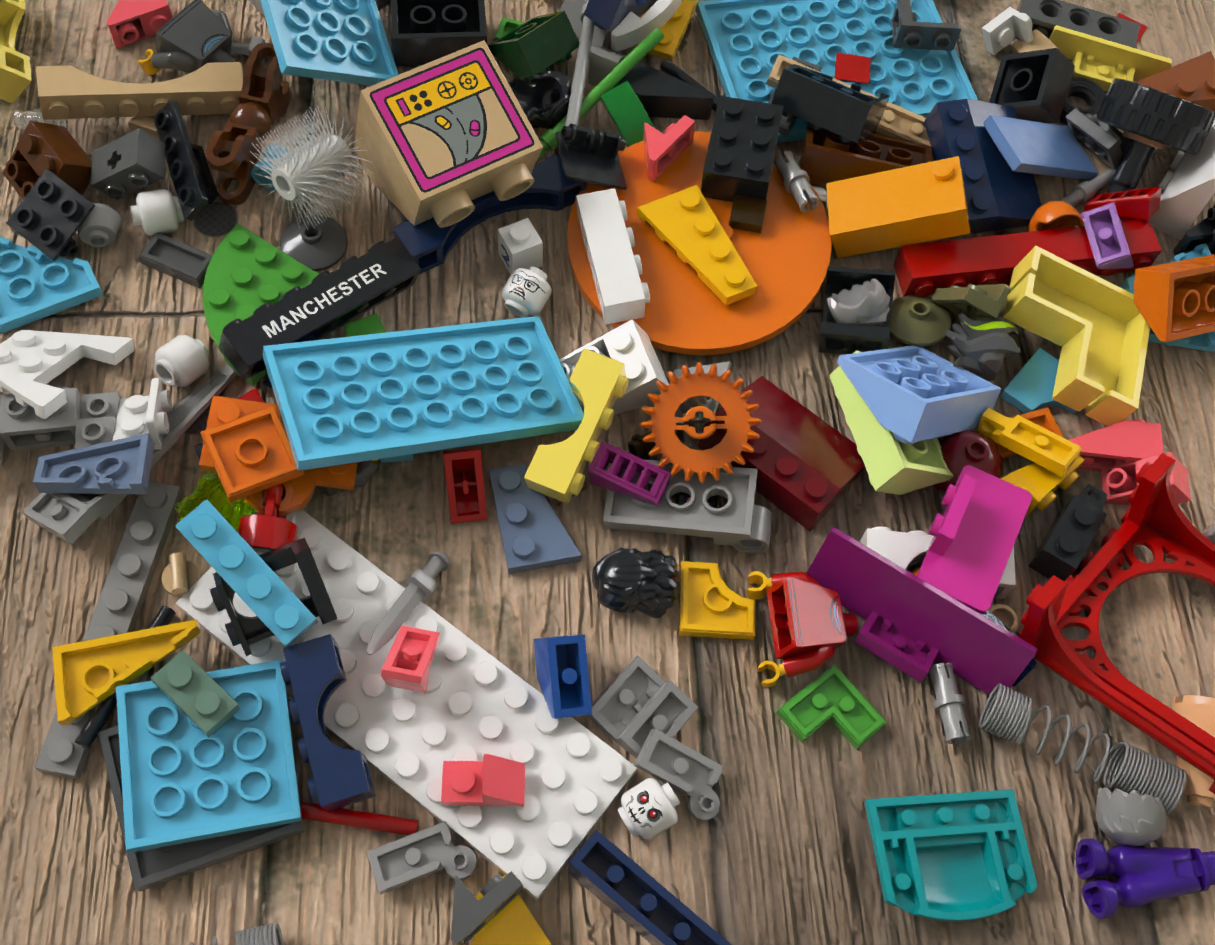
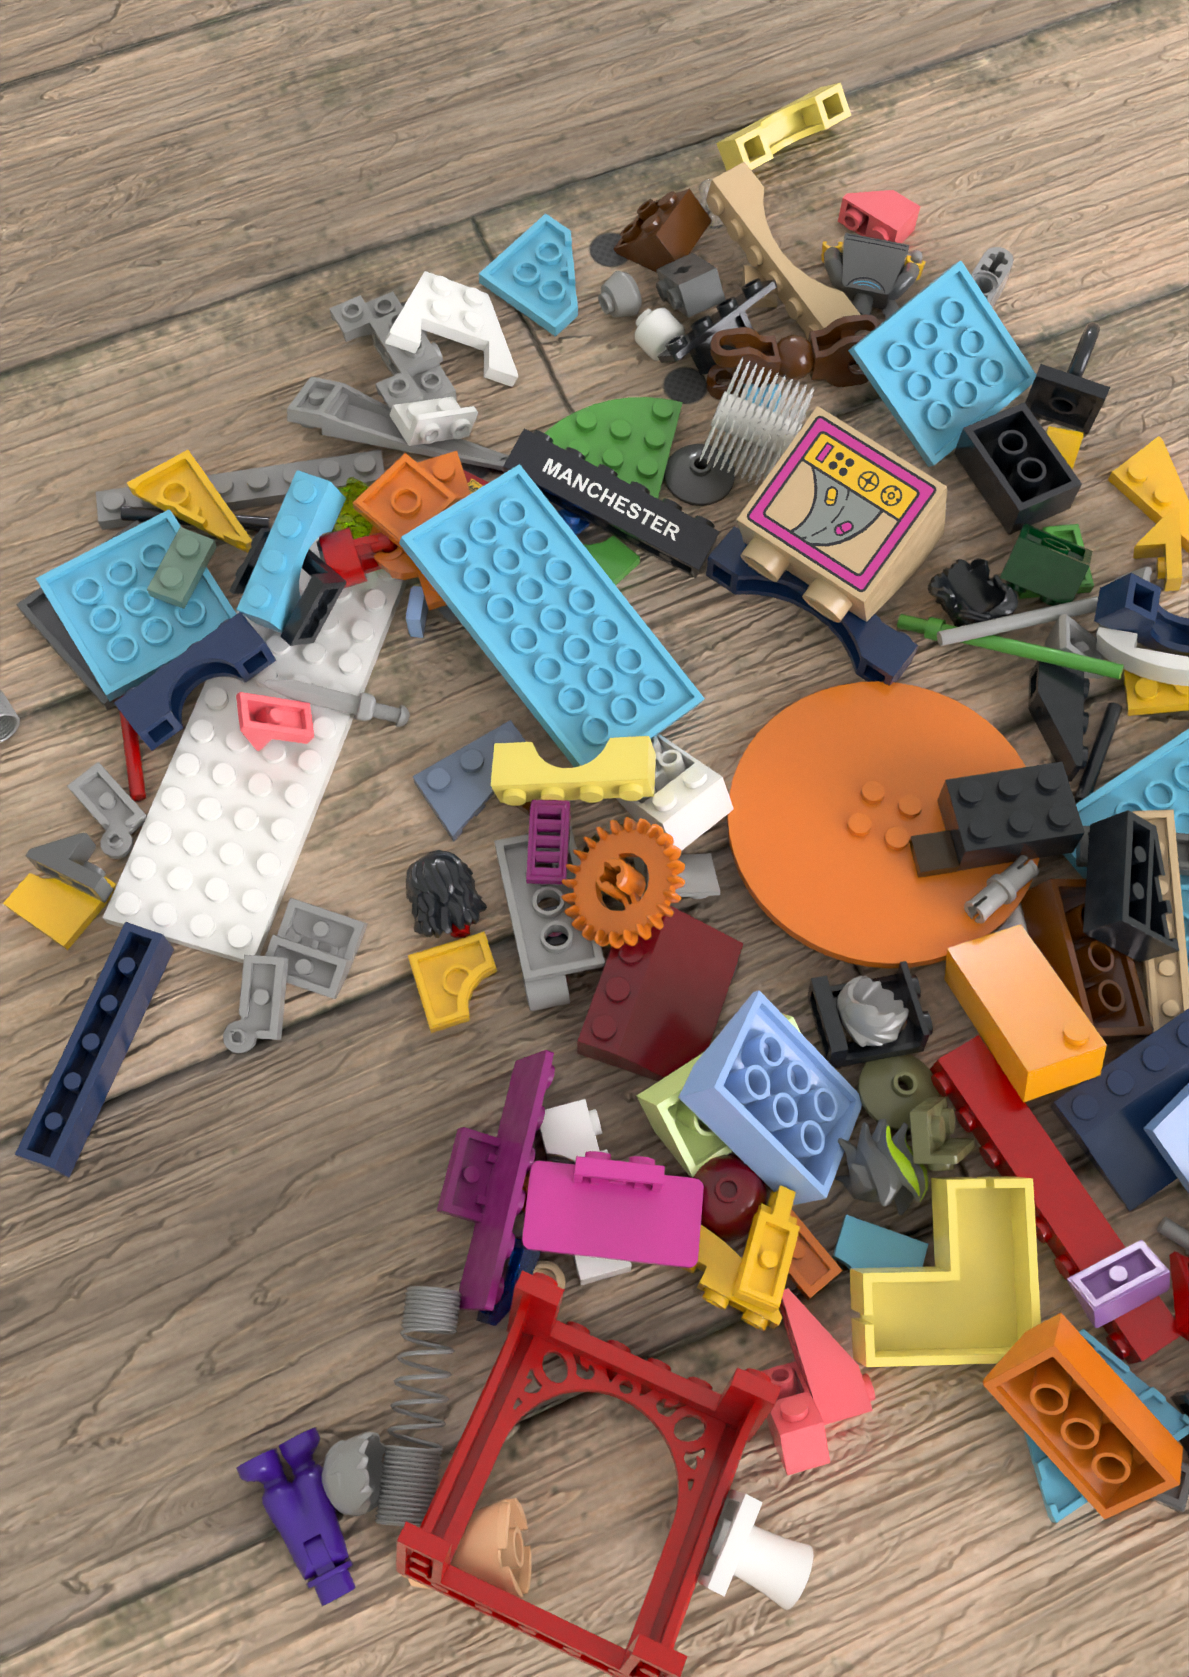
camera: 75 degrees right, 5 degrees up
black hinge [6,168,95,261] -> none
sand blue wing [33,433,155,494] -> none
dark grey tile [138,233,213,288] -> none
white head [154,335,209,388] -> none
coral slope [441,754,525,806] -> none
red slope [443,448,488,524] -> none
white brick [498,218,543,274] -> none
white head [502,266,552,318] -> none
blue slope [534,634,592,719] -> none
black hinge [555,124,627,190] -> none
white brick [576,188,650,325] -> none
green slope [600,80,655,147] -> none
white head [618,778,680,840] -> none
yellow wing [637,185,757,305] -> none
coral slope [643,115,695,182] -> none
red torso [747,571,858,688] -> none
bright green tile [776,664,887,749] -> none
teal slope [864,789,1038,921] -> none
light grey pin [929,663,972,744] -> none
orange hair [1028,200,1084,232] -> none
black hinge [1028,484,1107,581] -> none
none -> light blue tile [405,586,428,638]

